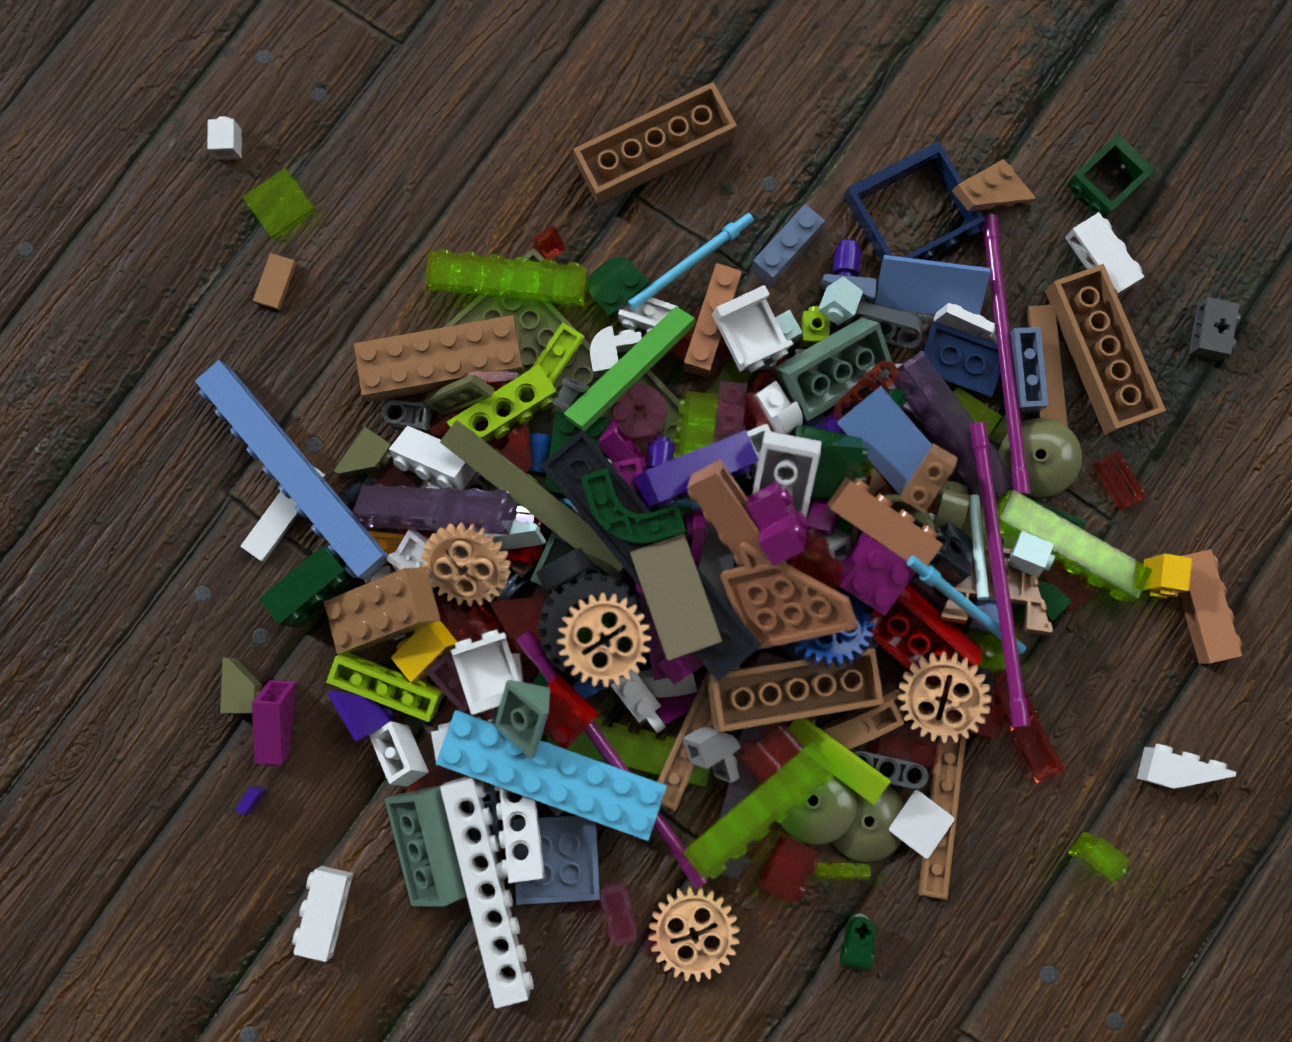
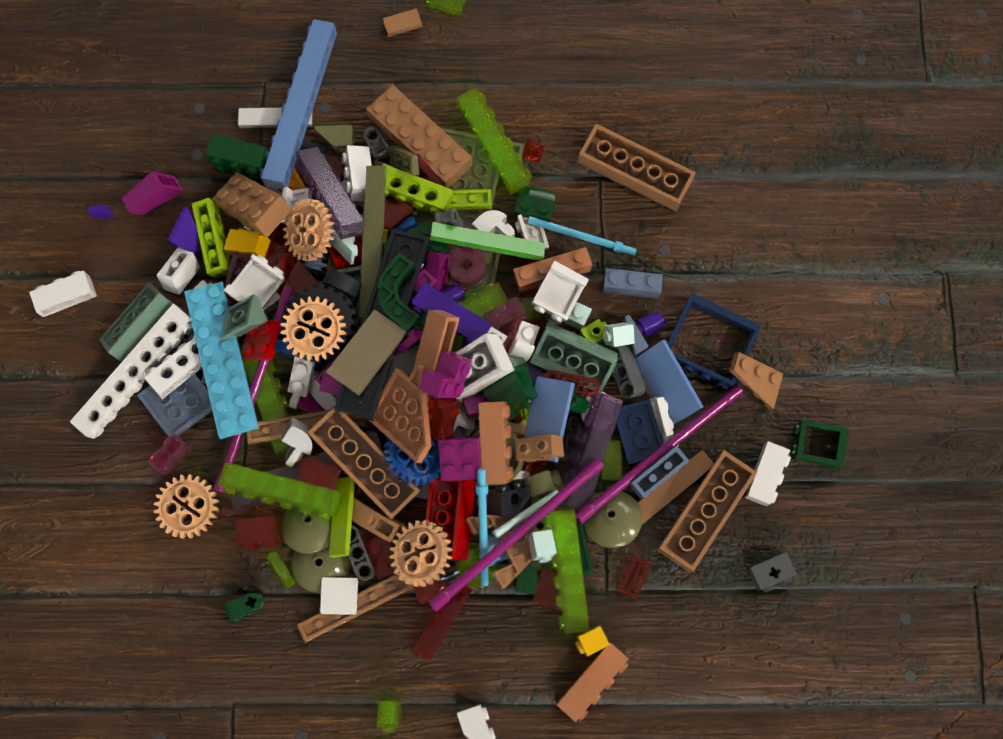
camera: 50 degrees right, 5 degrees down
olive slope [220,658,262,713] -> none

